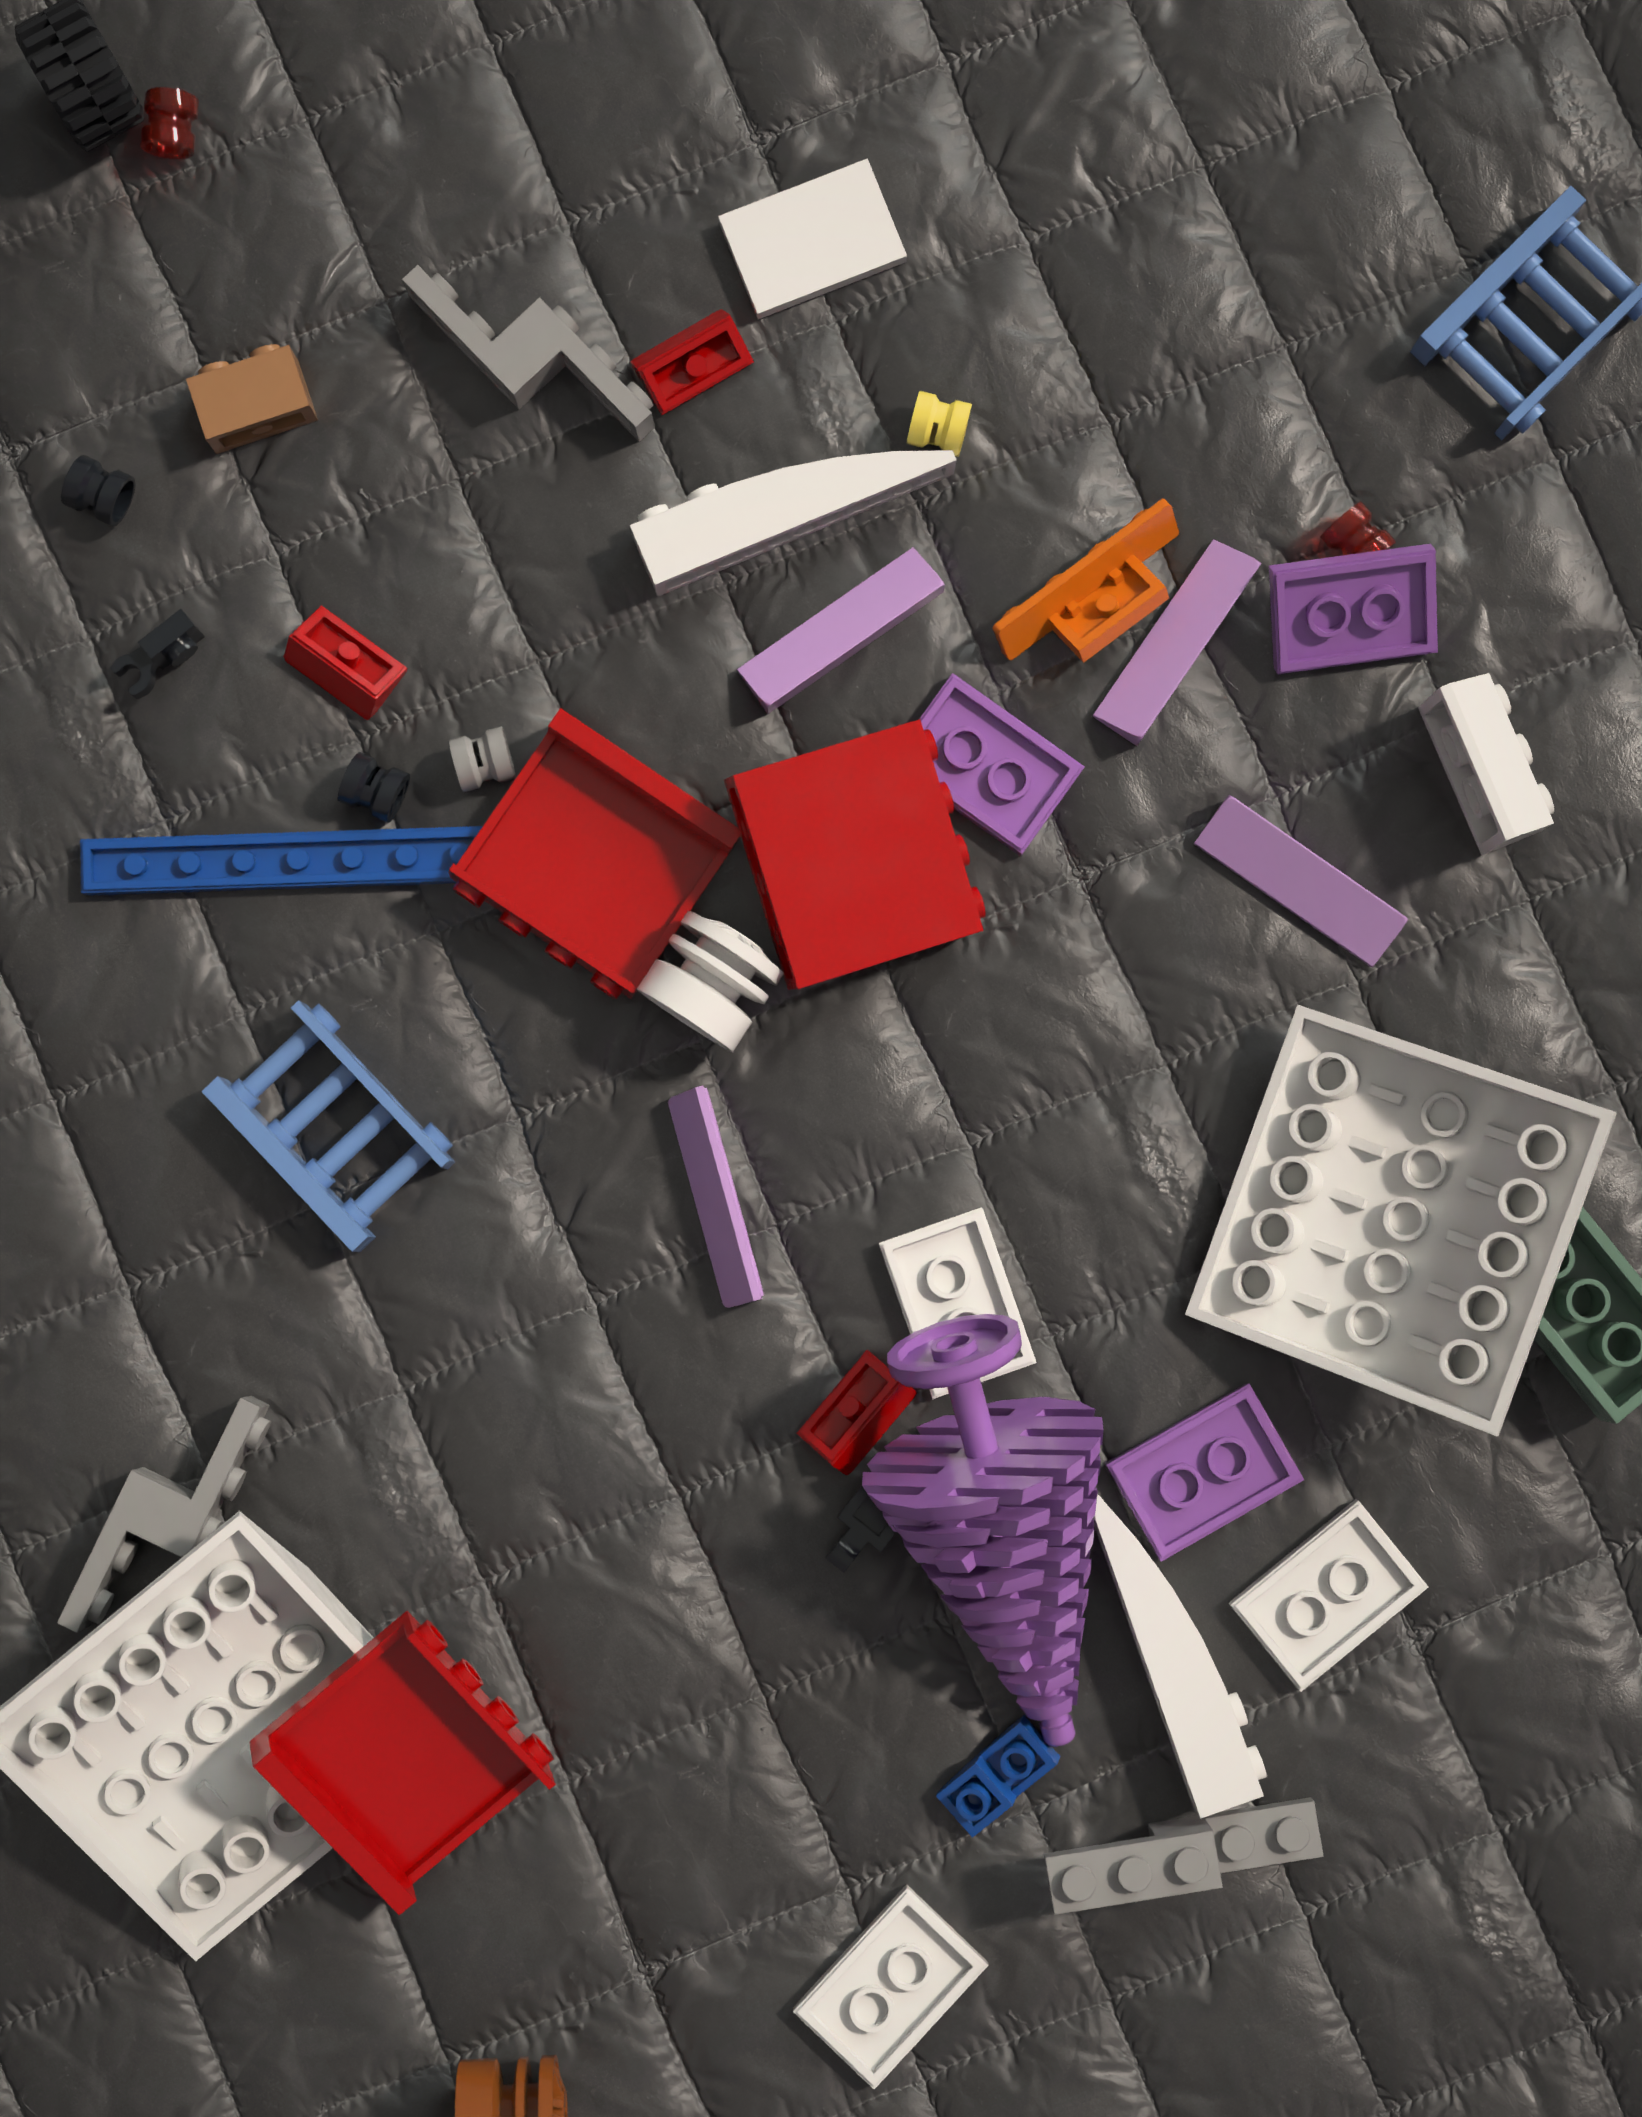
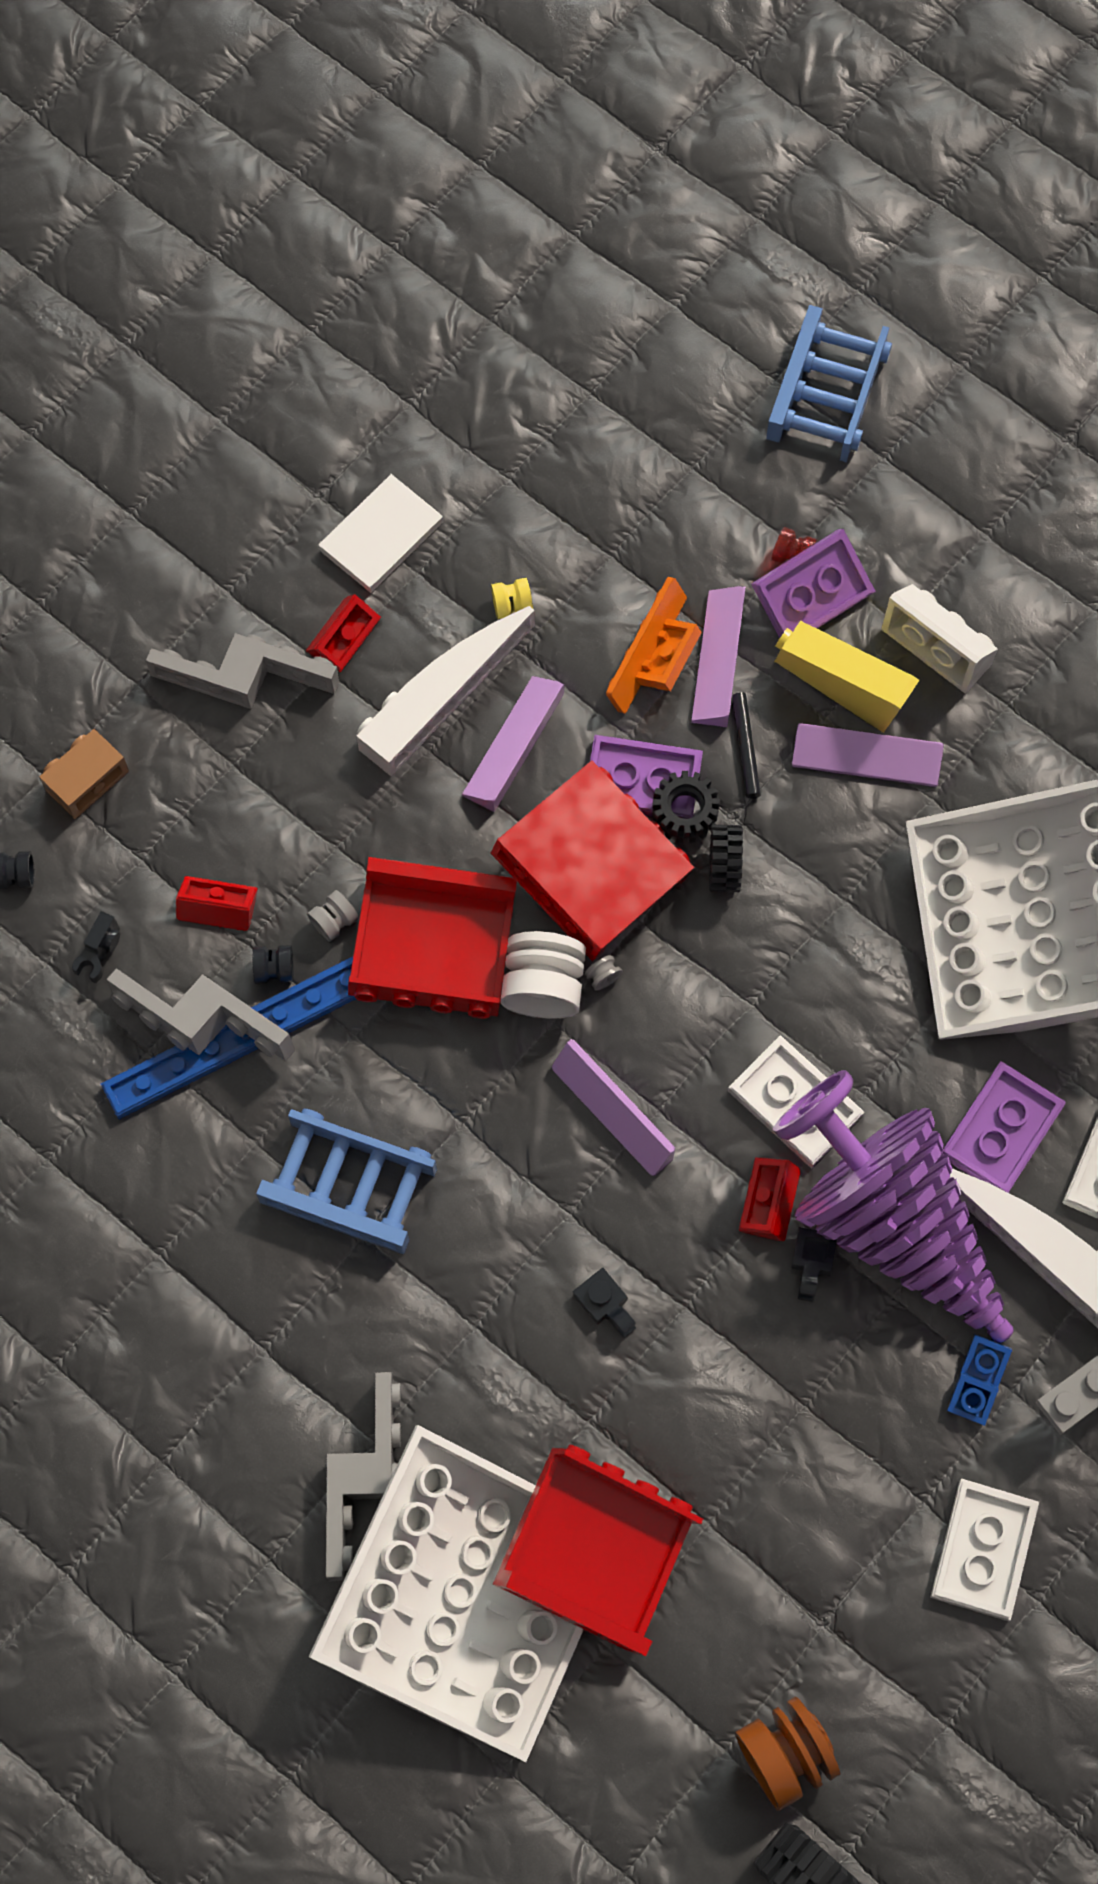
camera: 25 degrees left, 15 degrees down
none -> light grey bracket [106,968,295,1062]
none -> black plate [573,1267,636,1338]
none -> light grey bush [584,955,623,991]
none -> black tyre [652,771,720,843]
none -> black tyre [709,824,743,892]
none -> black bar [732,692,761,799]
none -> light yellow slope [774,621,919,733]

